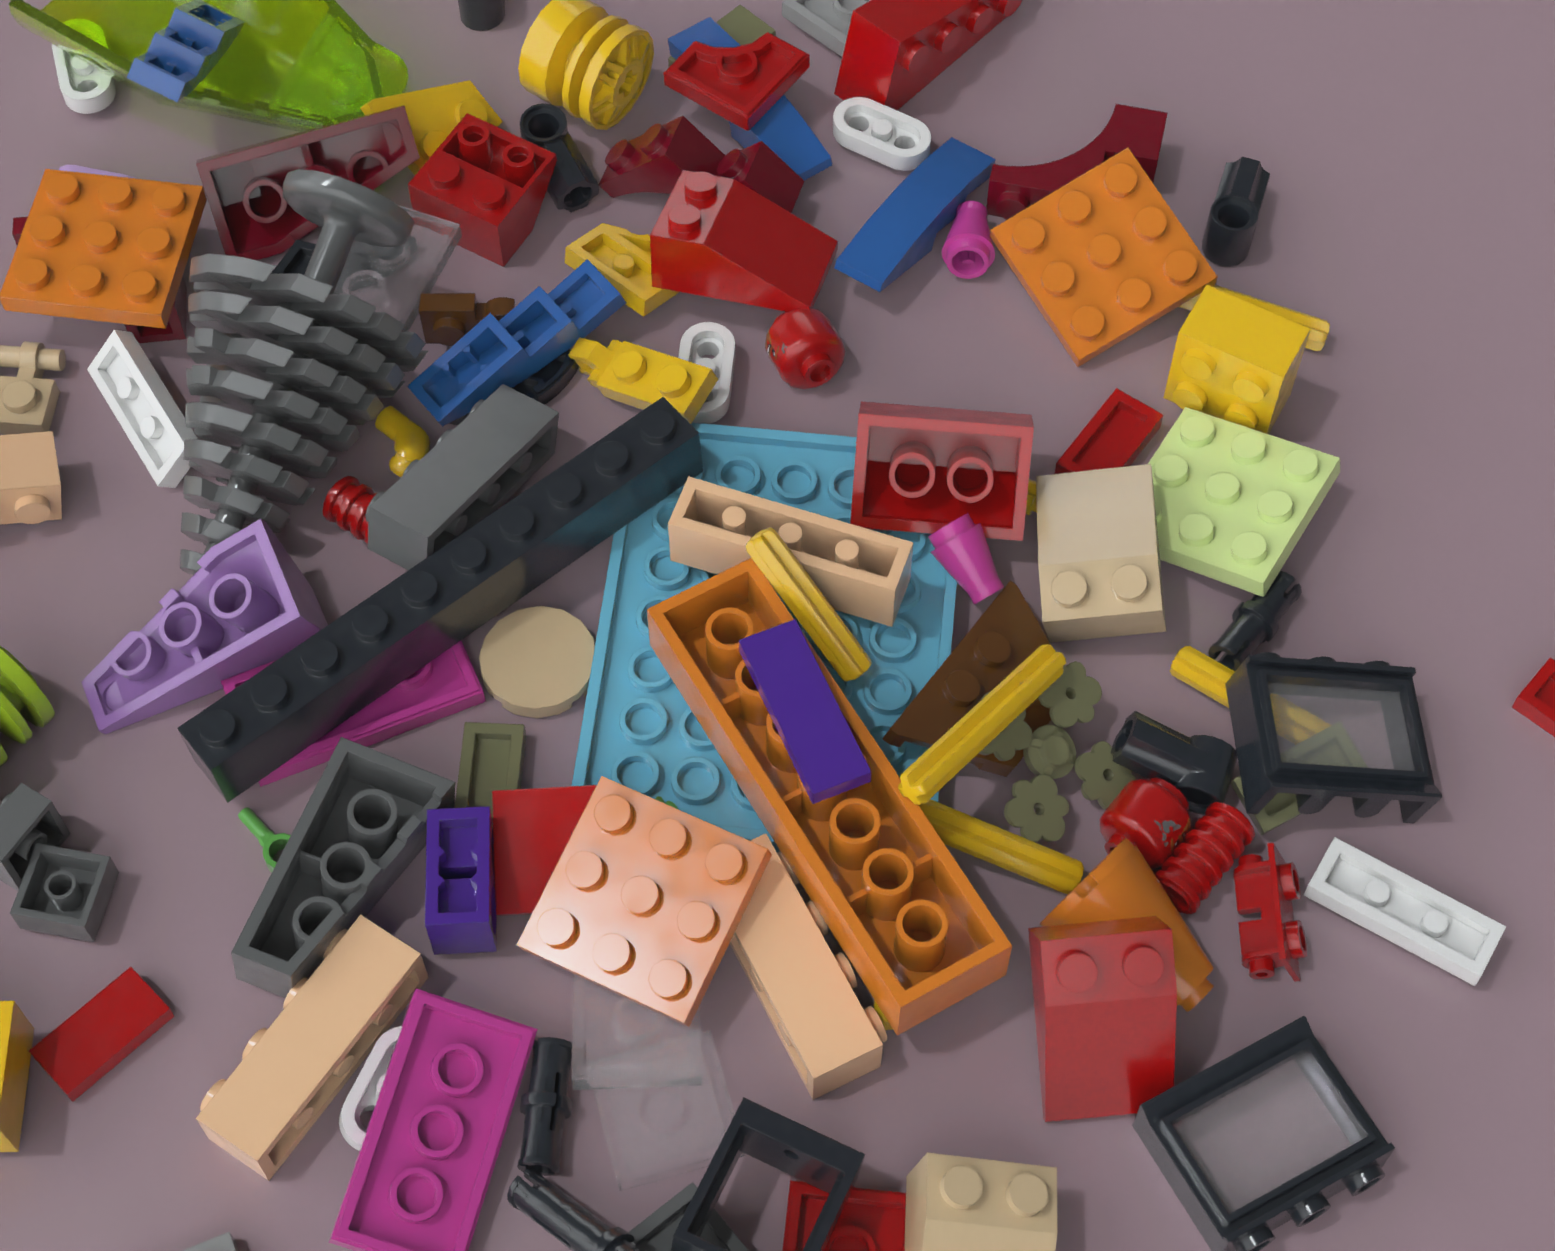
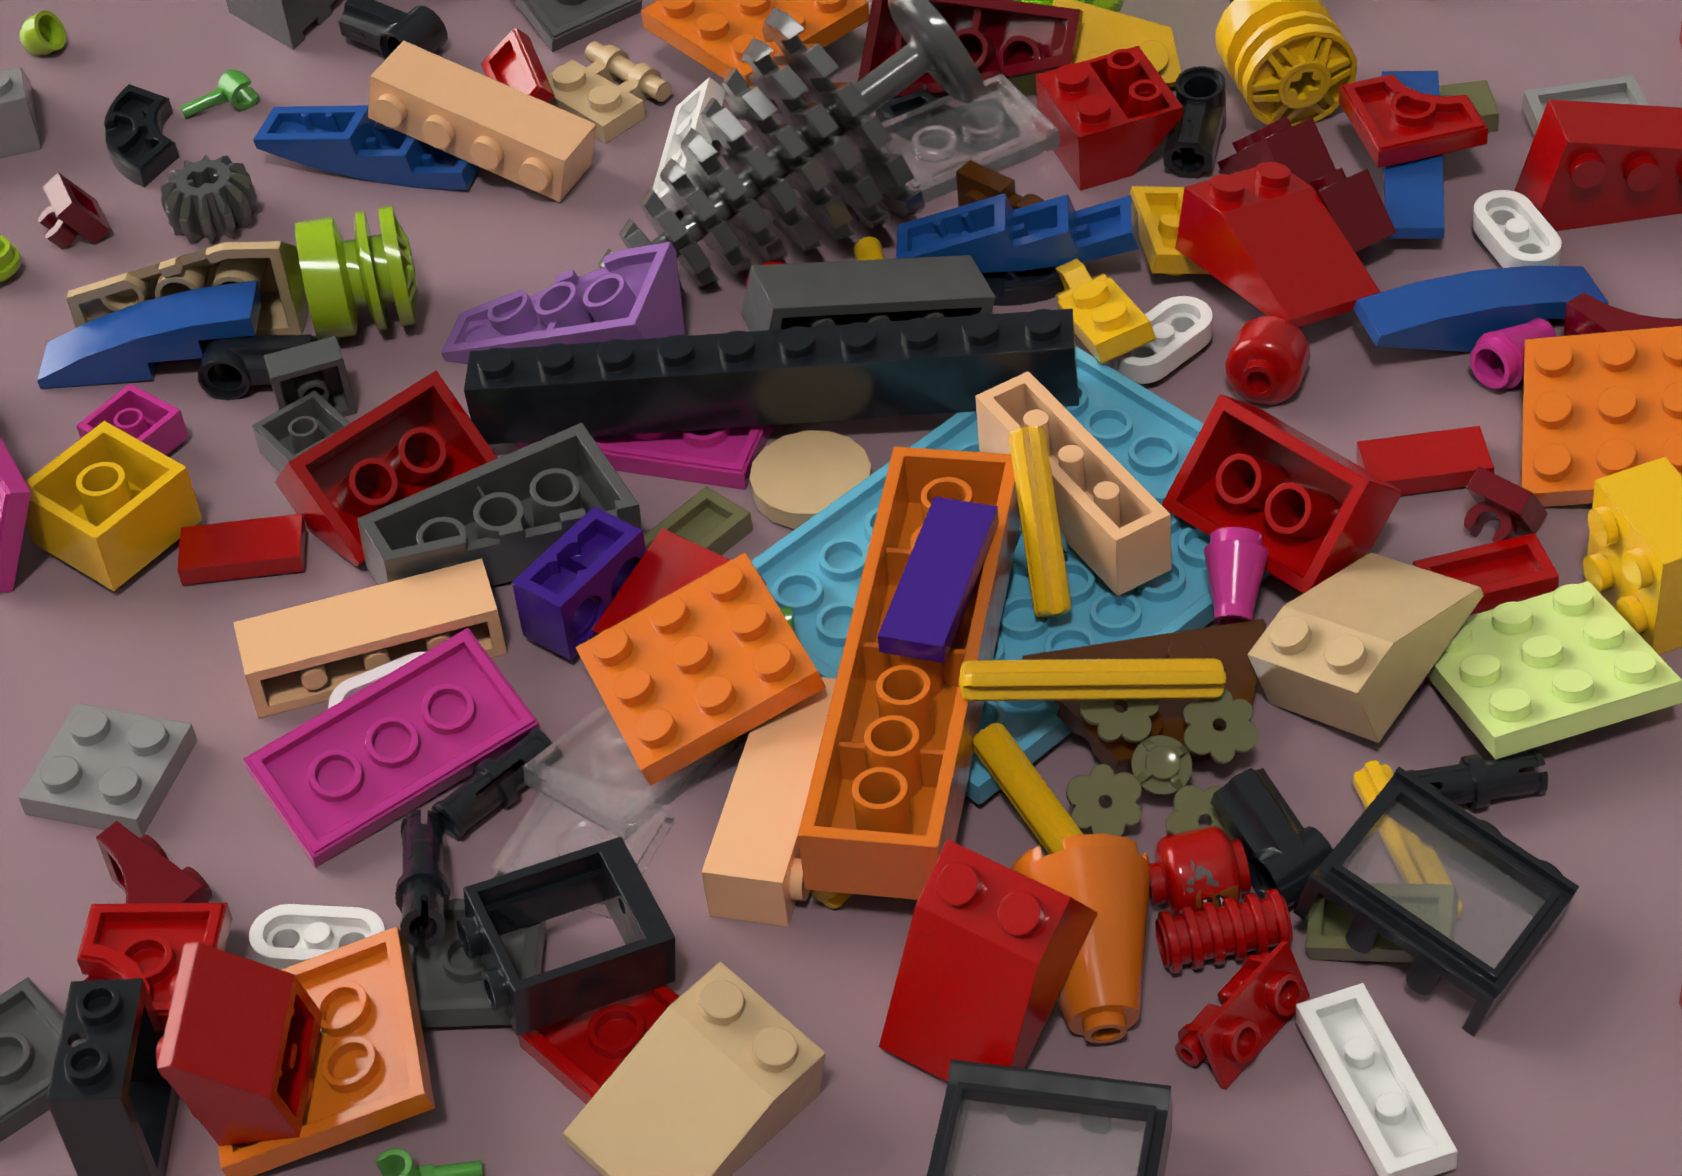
camera: 45 degrees right, 15 degrees down
none -> red slope [275,370,498,567]
none -> red tile [1356,426,1494,495]
none -> dark red tile [1464,466,1548,542]

